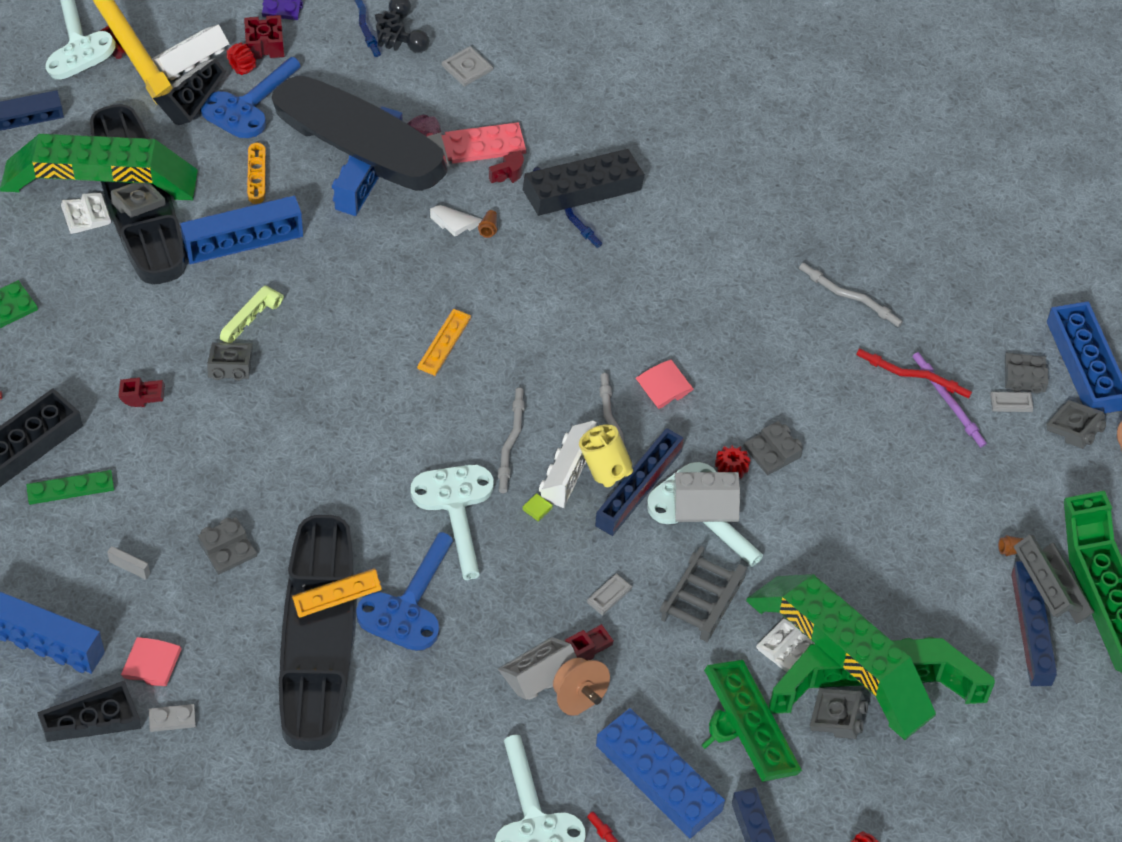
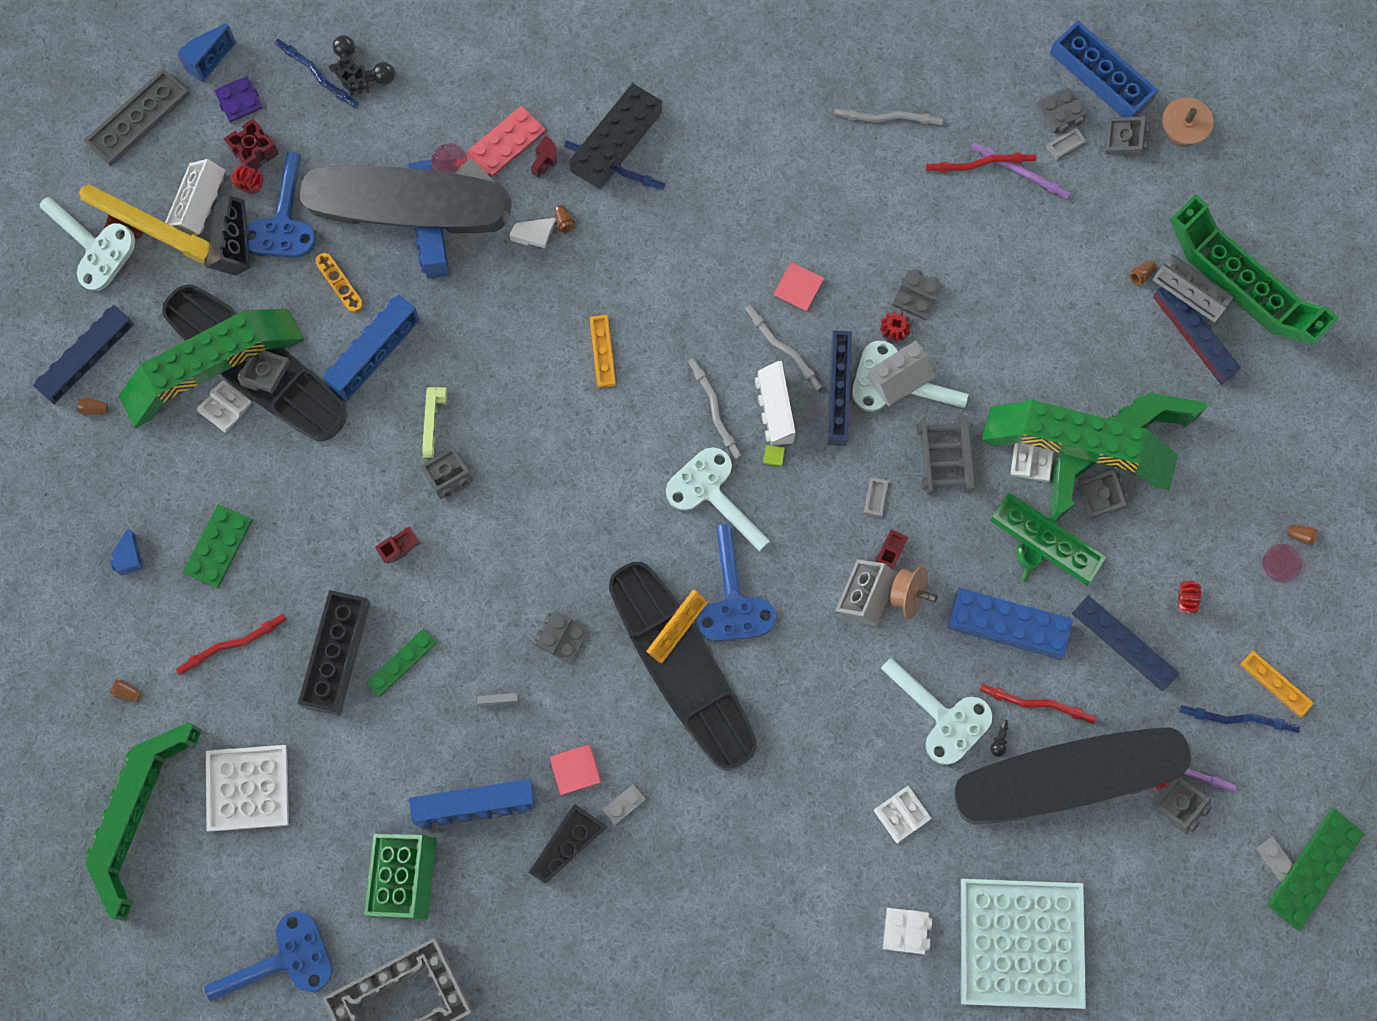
camera: 30 degrees left, 20 degrees up
light grey tile [442,46,493,87] -> none
light yellow cylinder [579,425,633,487] -> none

